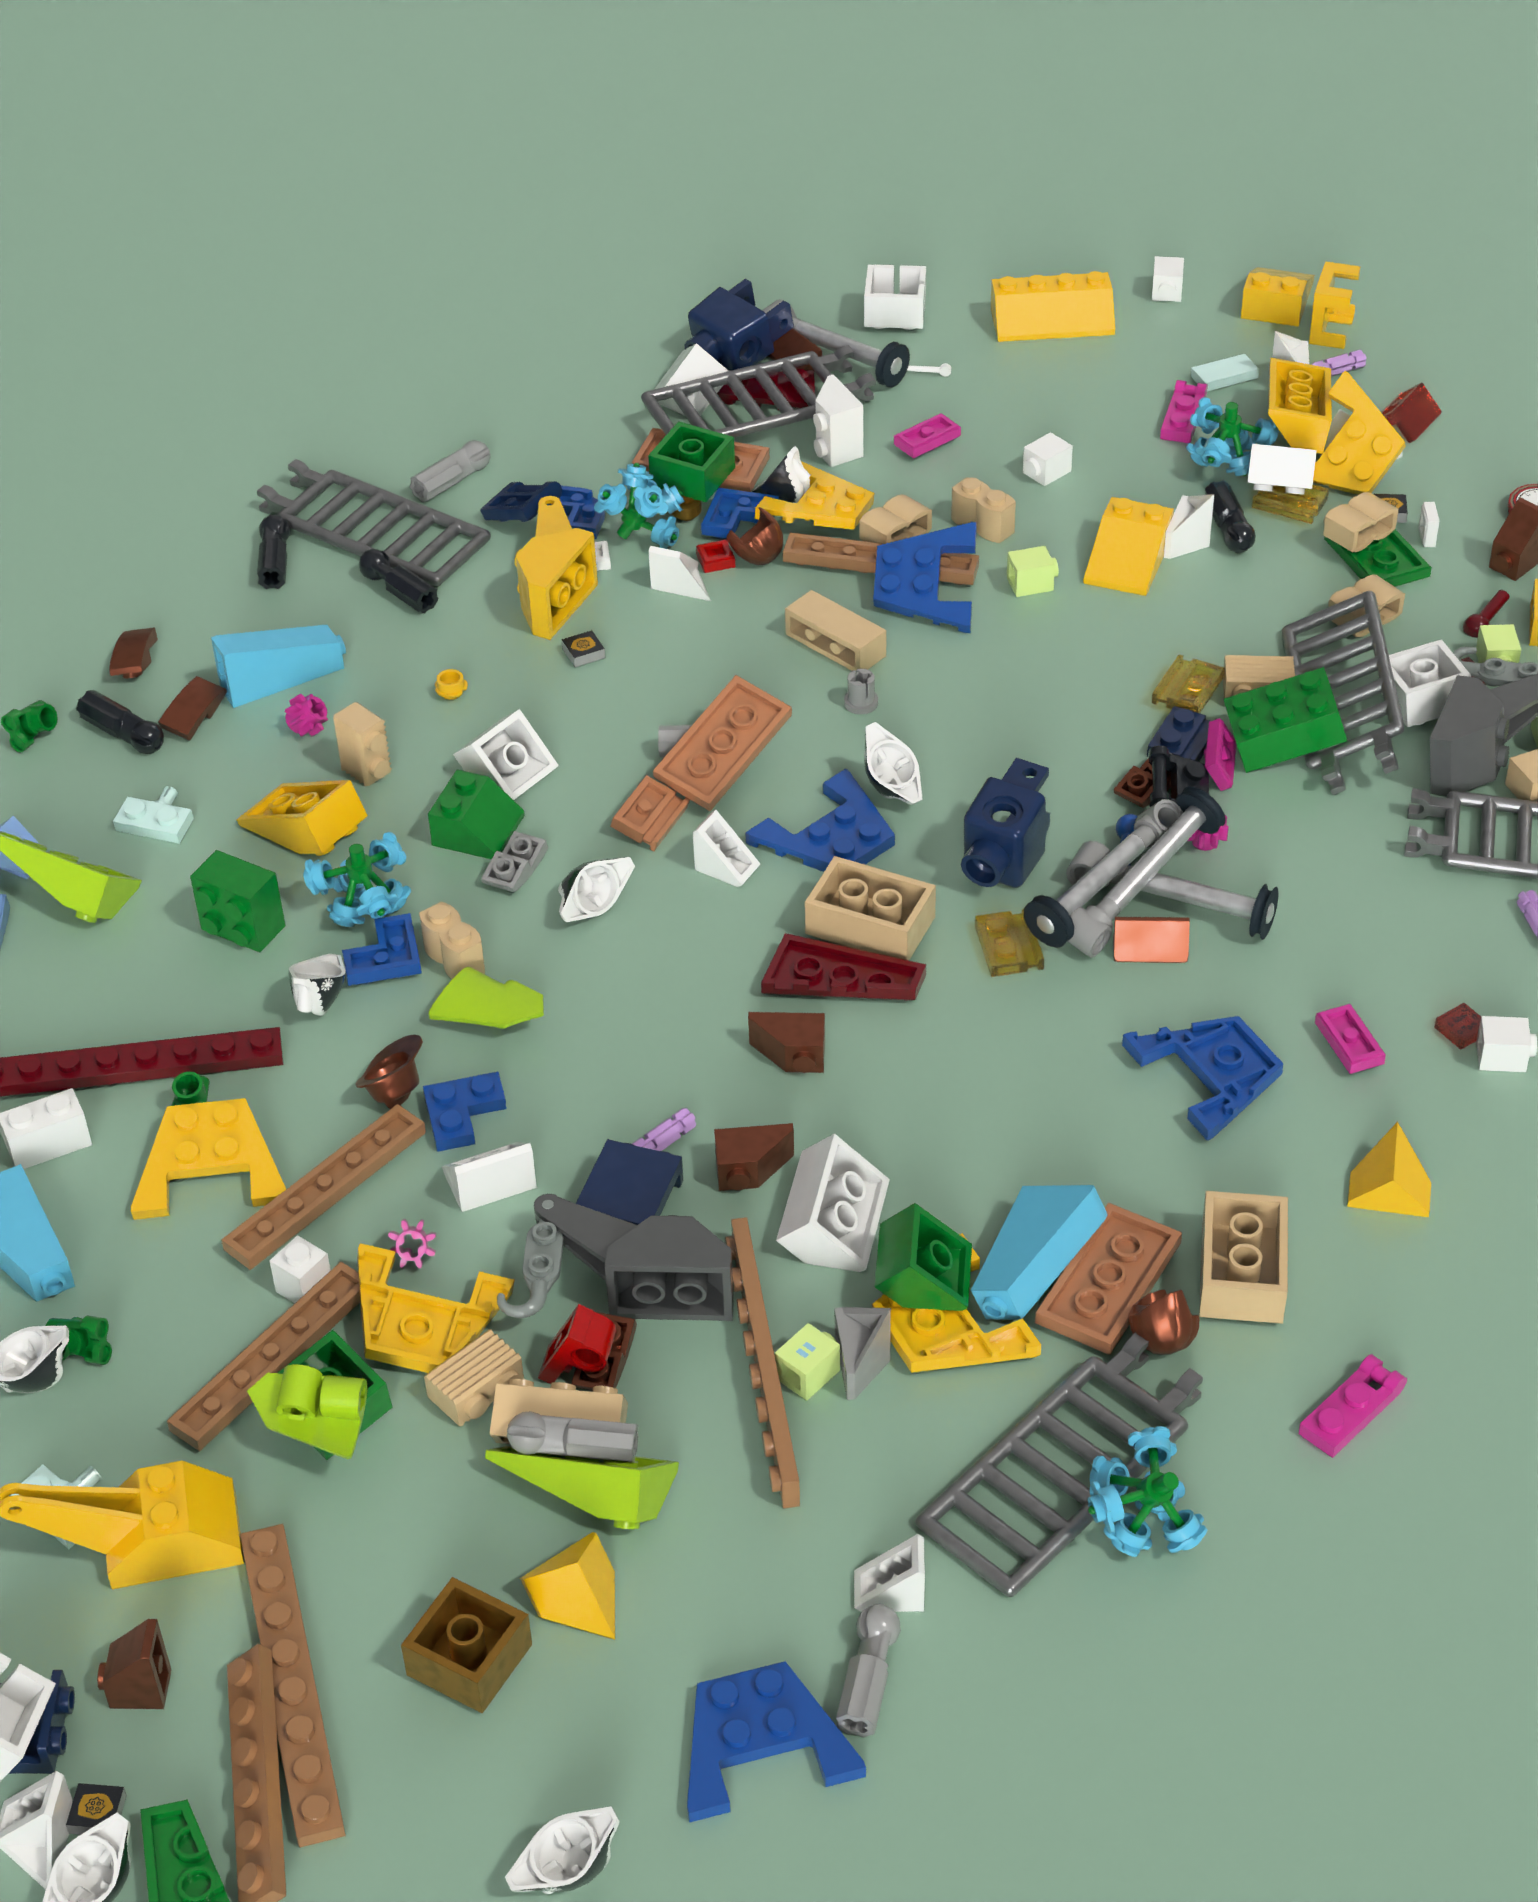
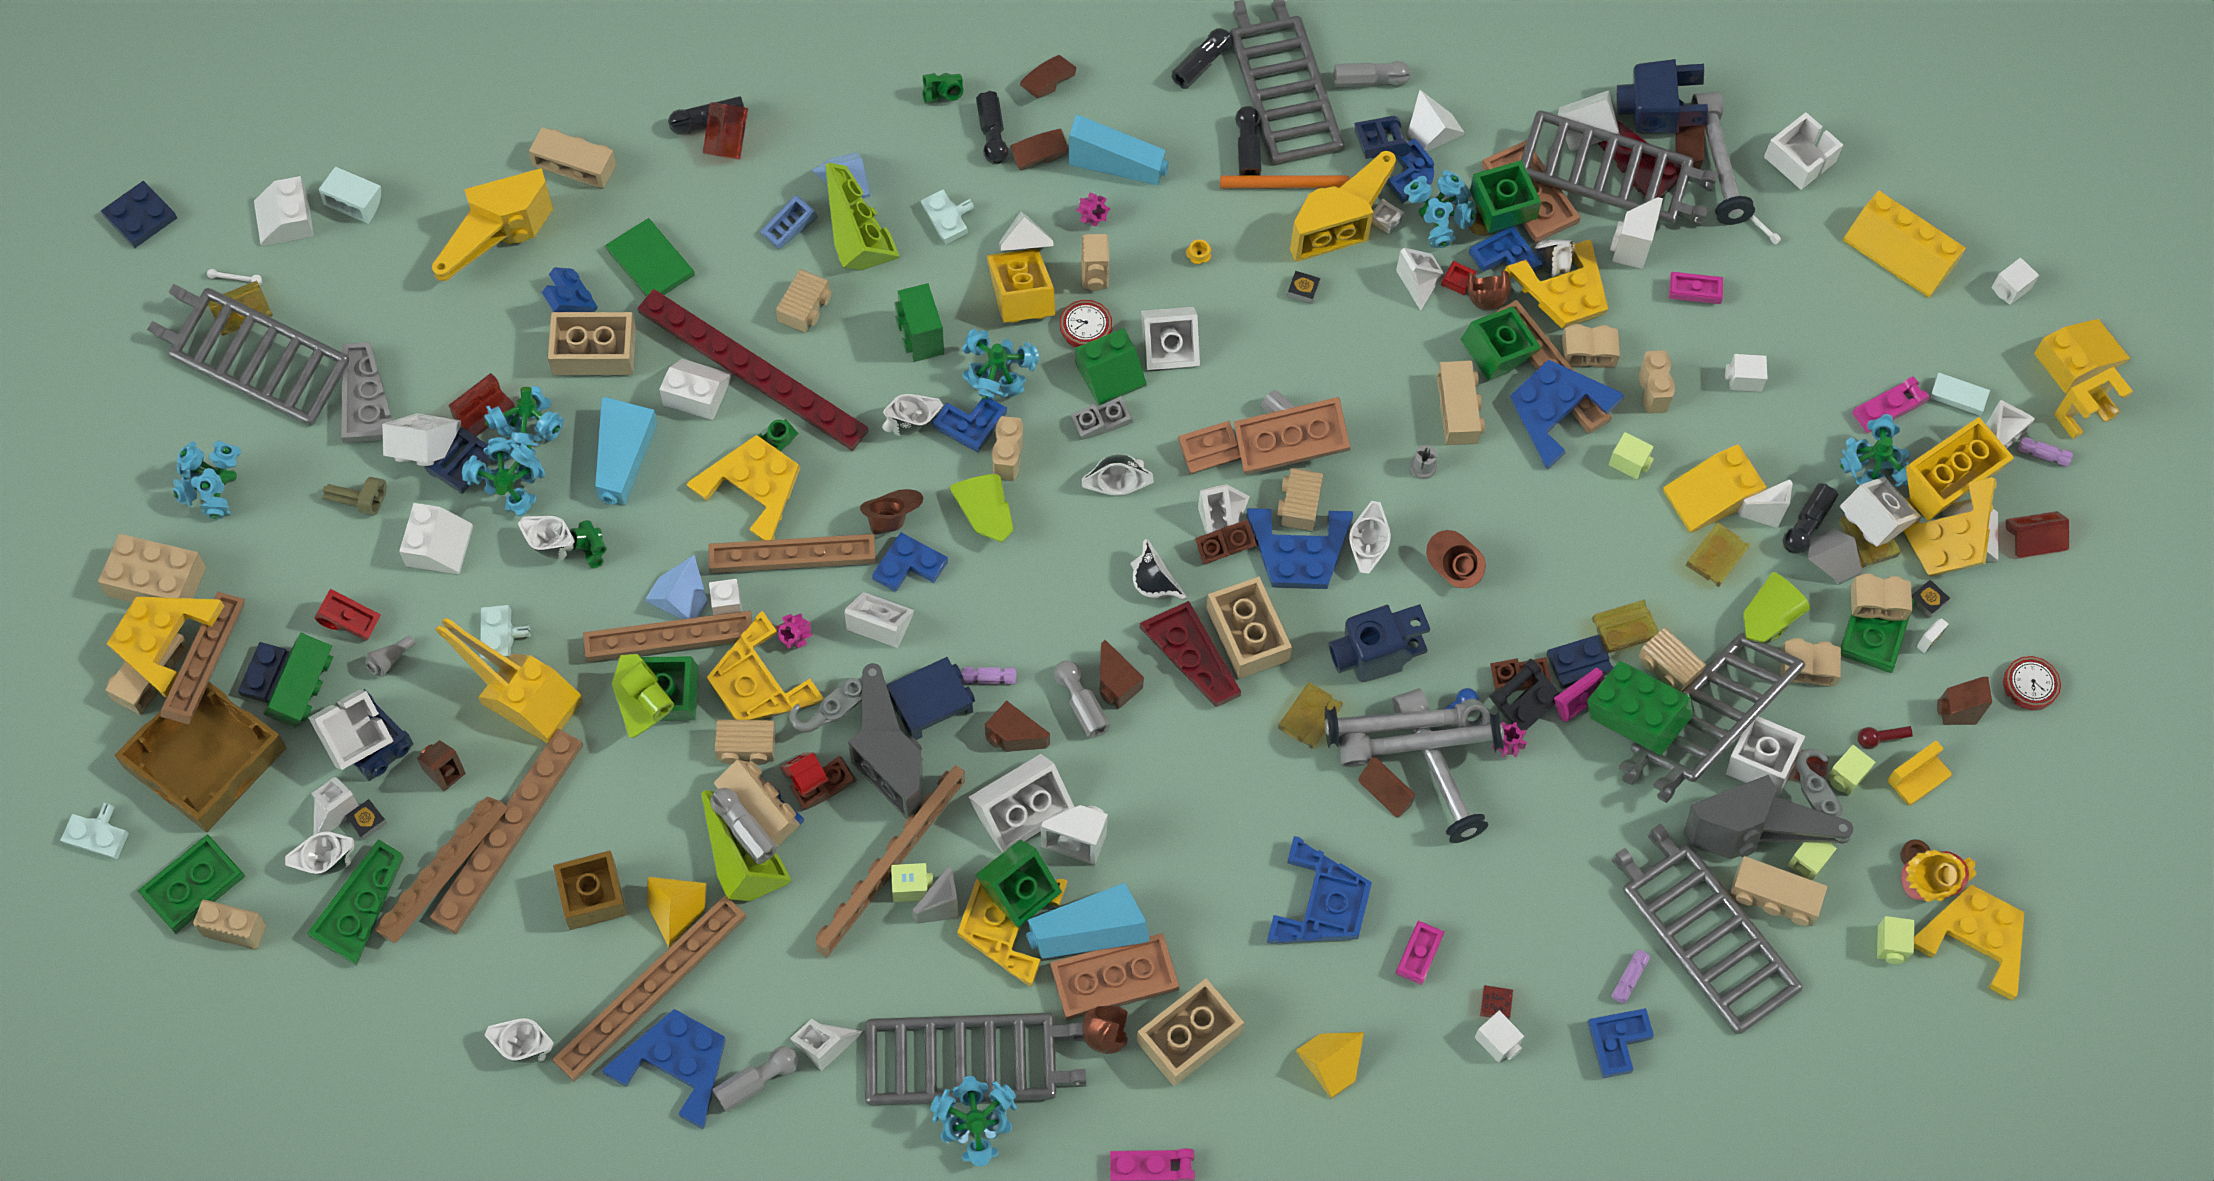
camera: 40 degrees right, 20 degrees up
none -> medium nougat plate [552,895,747,1082]
none -> light blue slope [645,555,708,619]
none -> tan brick [776,269,832,333]
none -> white slope [999,211,1053,251]
none -> white slope [1041,805,1108,865]
none -> light grey piece [1054,660,1111,739]
none -> tile [1060,300,1112,347]
none -> hat [1130,539,1188,600]
none -> copper slope [1195,519,1257,564]
none -> orange piece [1220,175,1350,188]
none -> tan brick [1277,468,1323,531]
none -> white slope [1407,90,1464,152]
none -> copper piece [1426,530,1486,589]
none -> green slope [1461,306,1541,381]
none -> clear yellow plate [1686,522,1751,587]
none -> lime panel [1743,572,1810,643]
none -> light grey slope [1808,528,1862,585]

